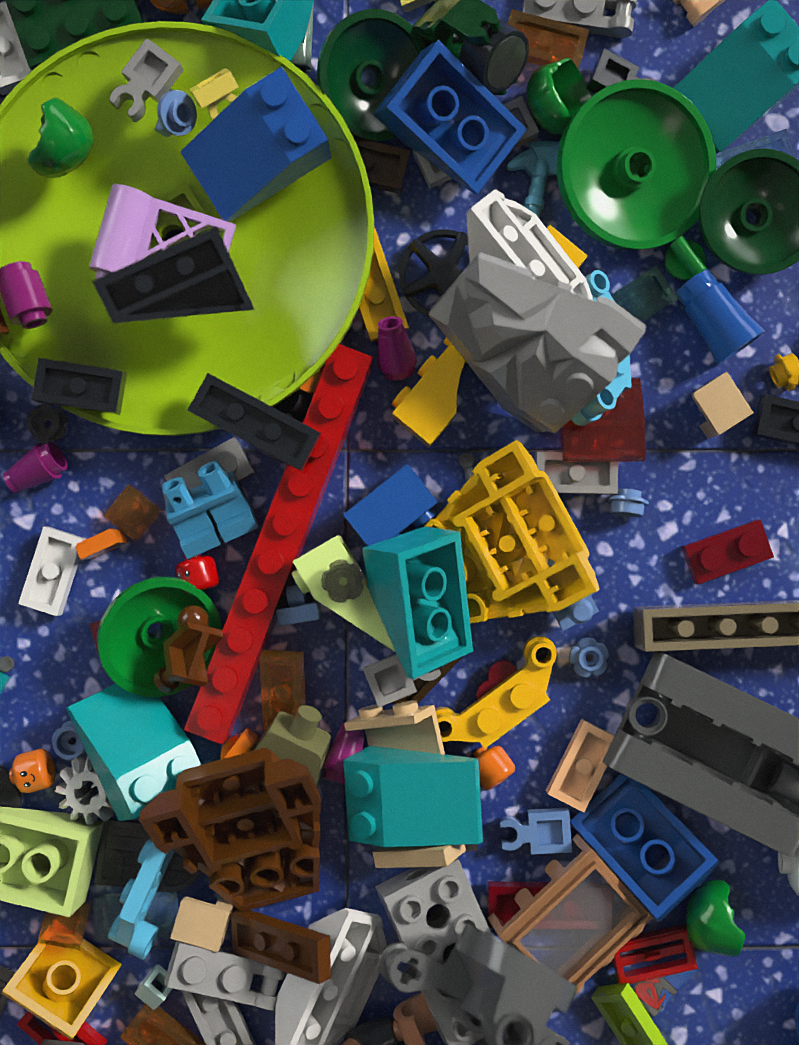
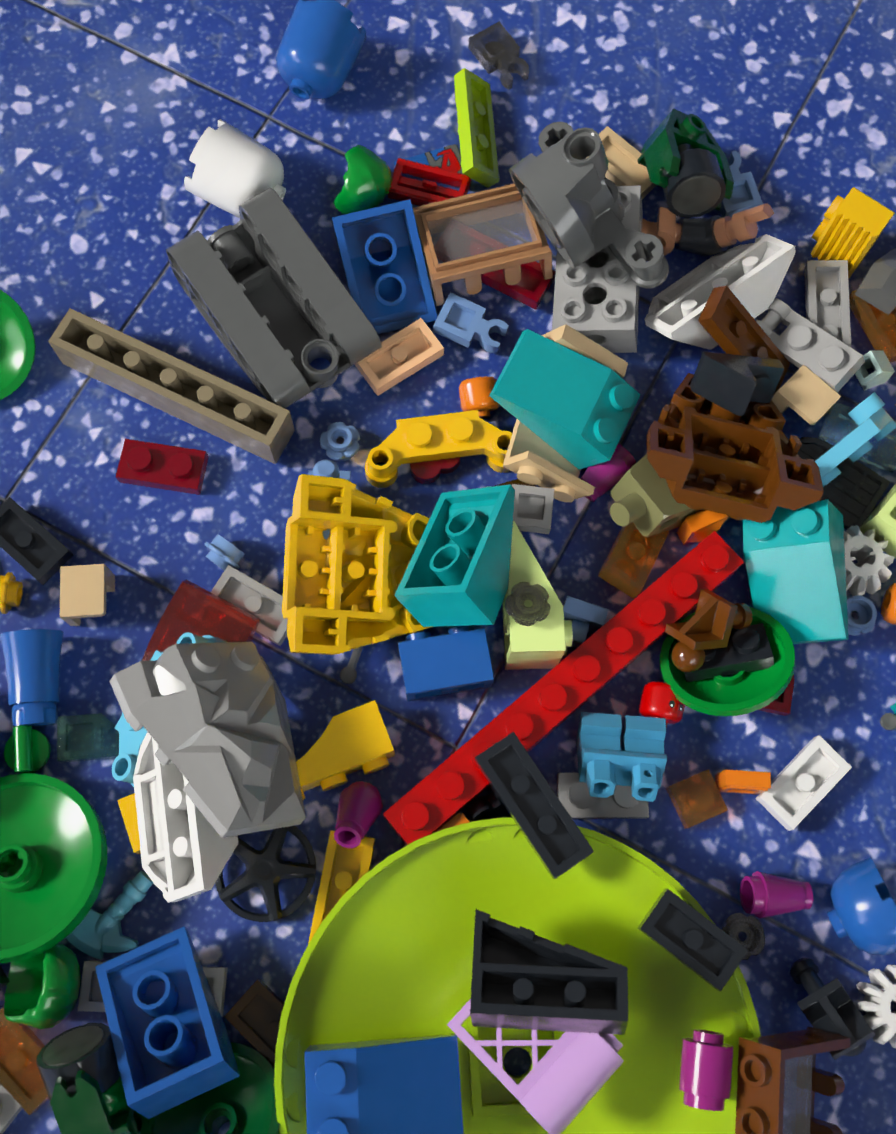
camera: 160 degrees left, 15 degrees down
none -> black plate [677,623,774,682]
none -> black slope [690,351,785,416]

